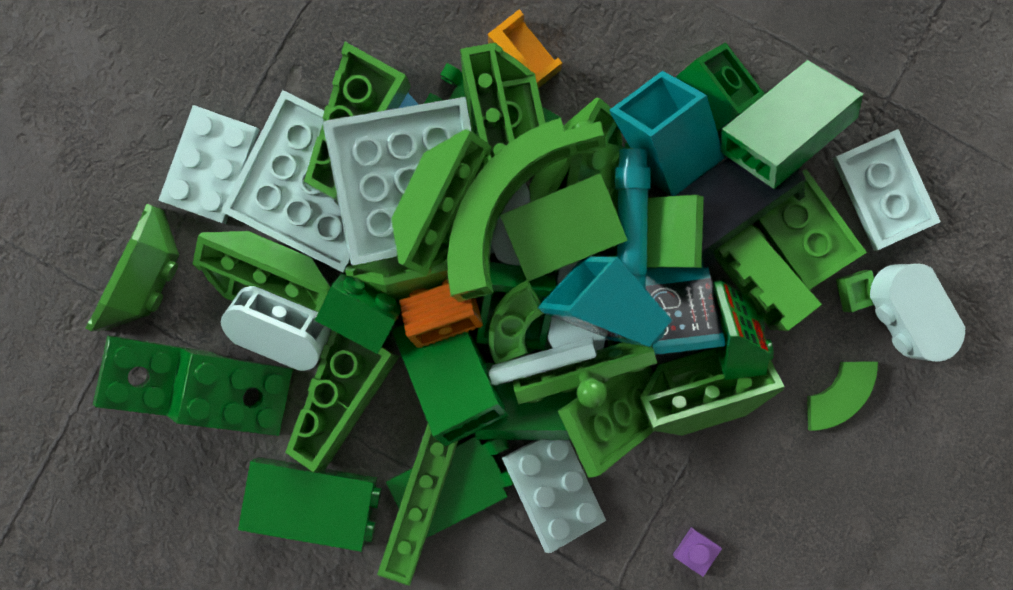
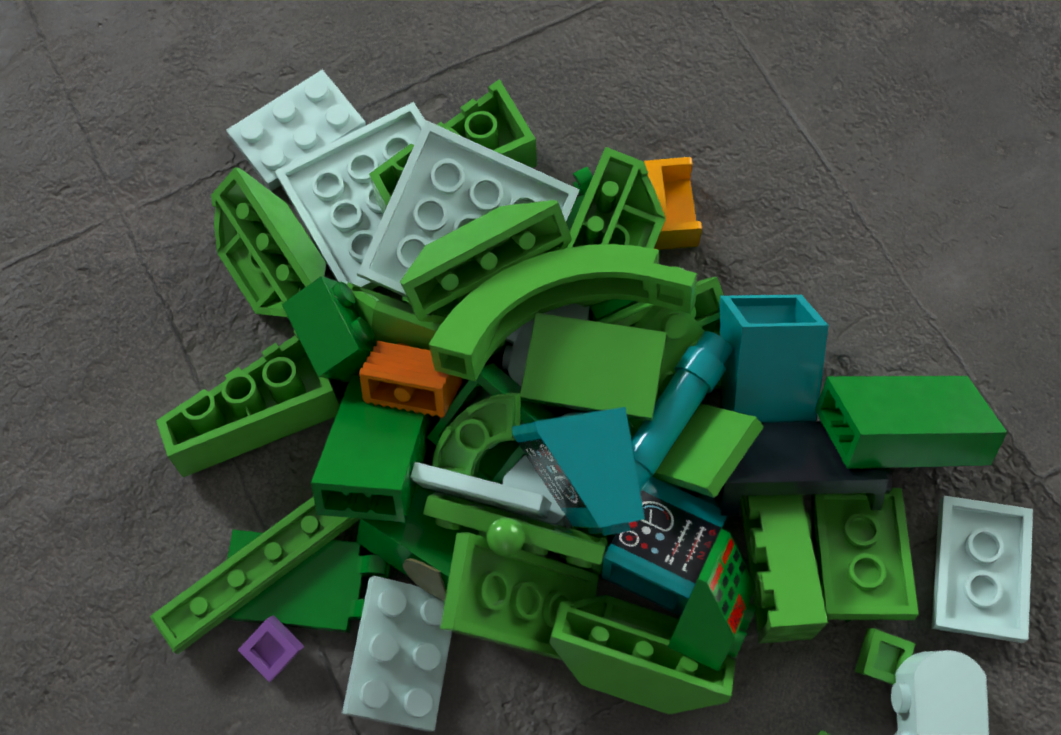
camera: 40 degrees right, 20 degrees down
bright green wedge [85,204,179,331] -> none
green bracket [93,335,293,436] -> none
light aqua brick [221,286,331,371] -> none
green brick [238,457,382,552] -> none
green slope [675,42,765,132] -> none
none -> medium lavender plate [238,615,305,682]
none -> olive piece [403,559,447,601]

